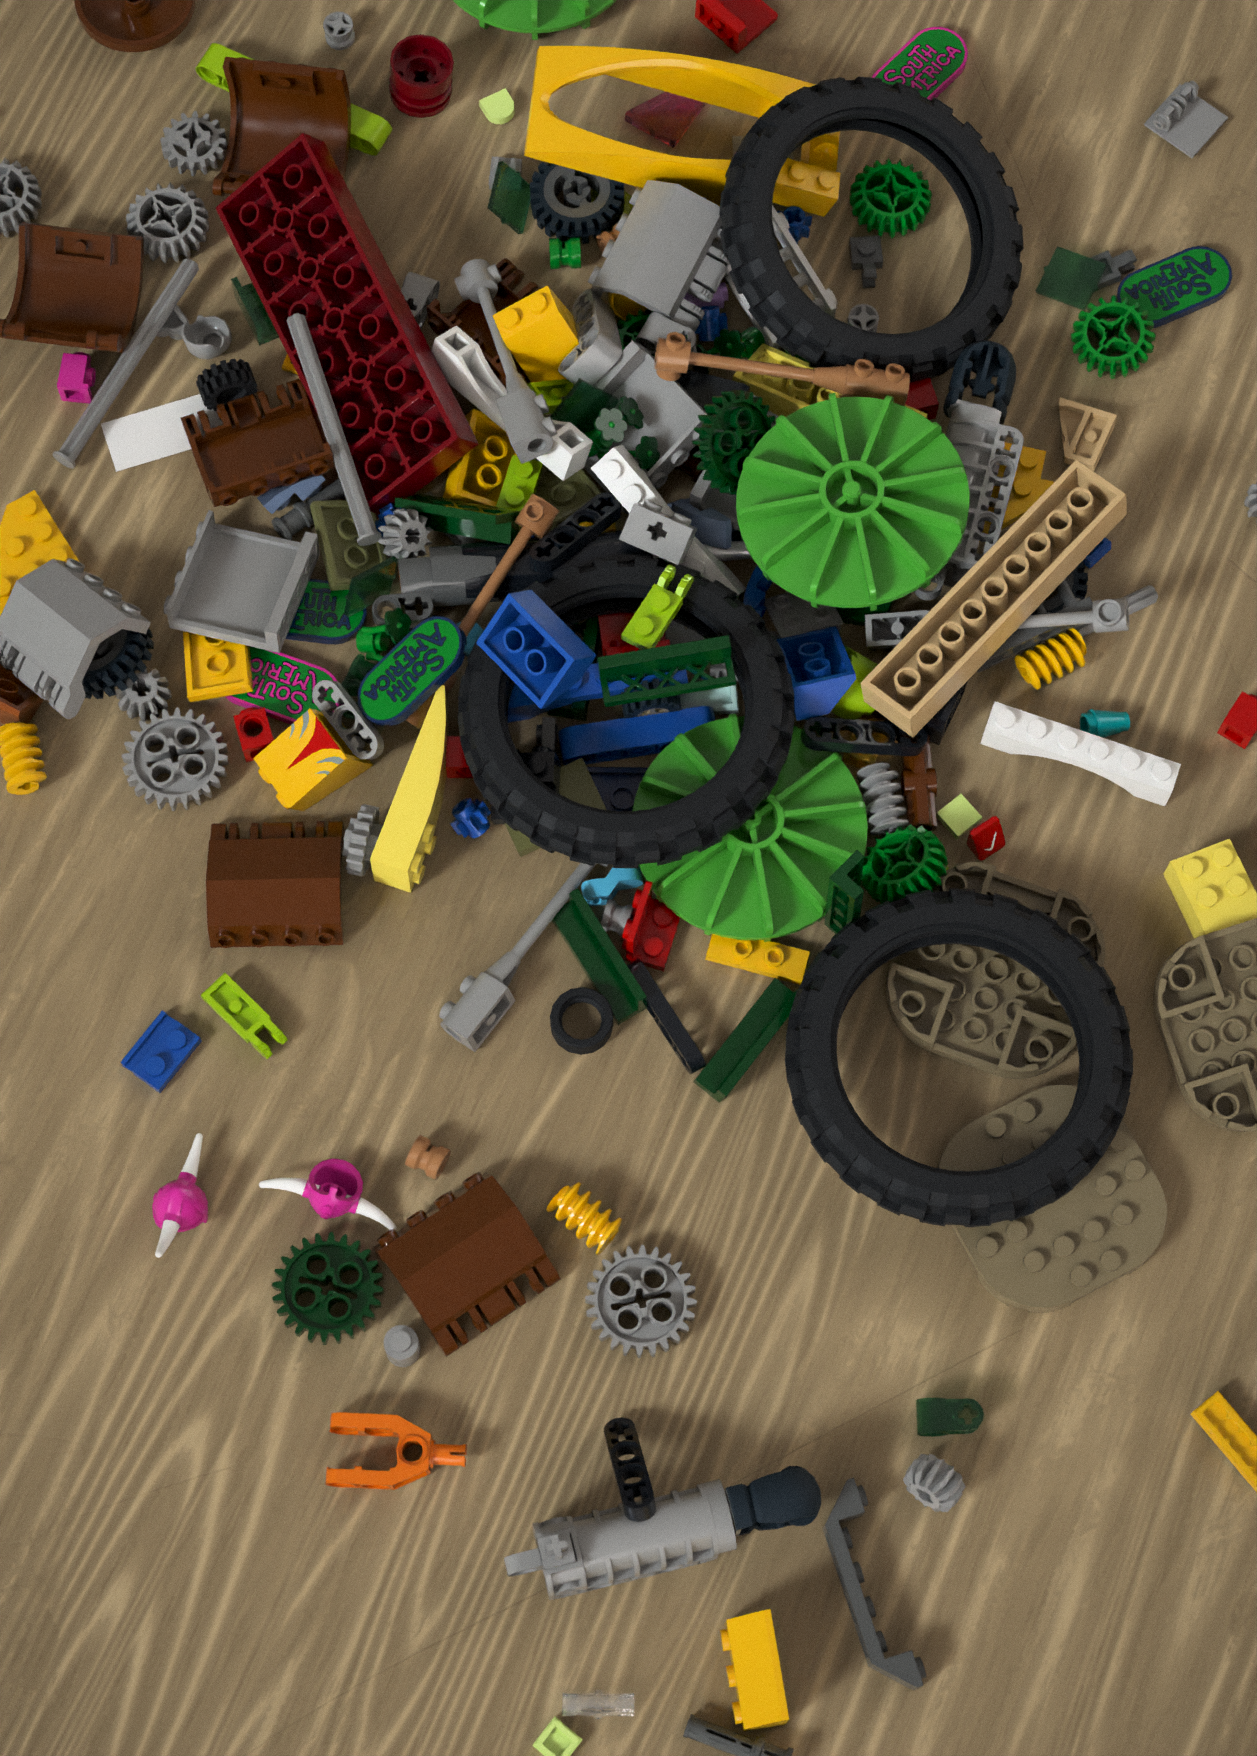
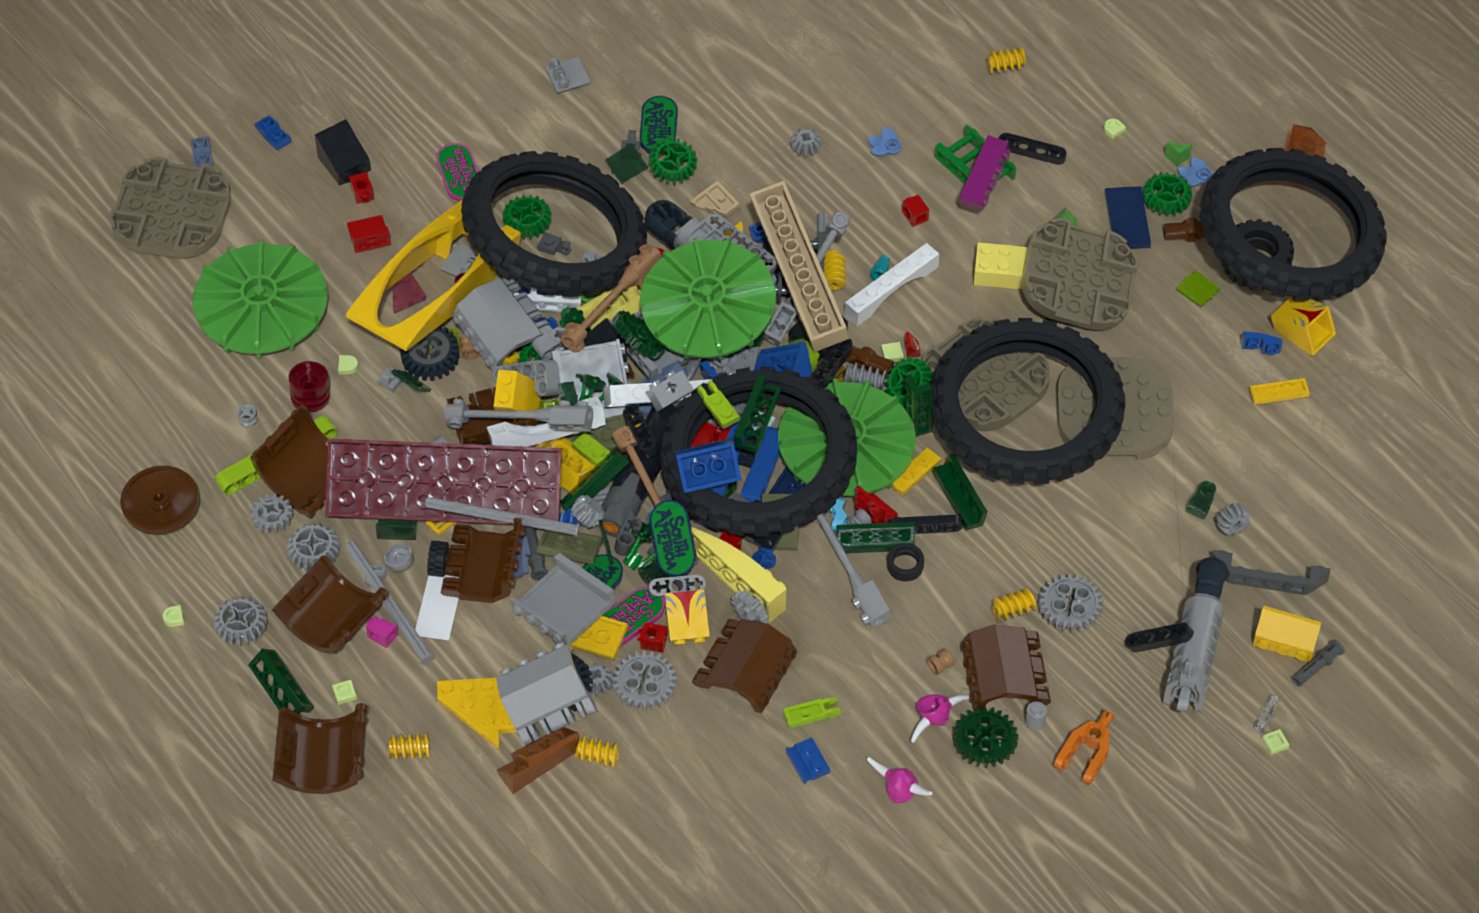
camera: 60 degrees left, 15 degrees down
green wheel [549,237,581,269] -> none

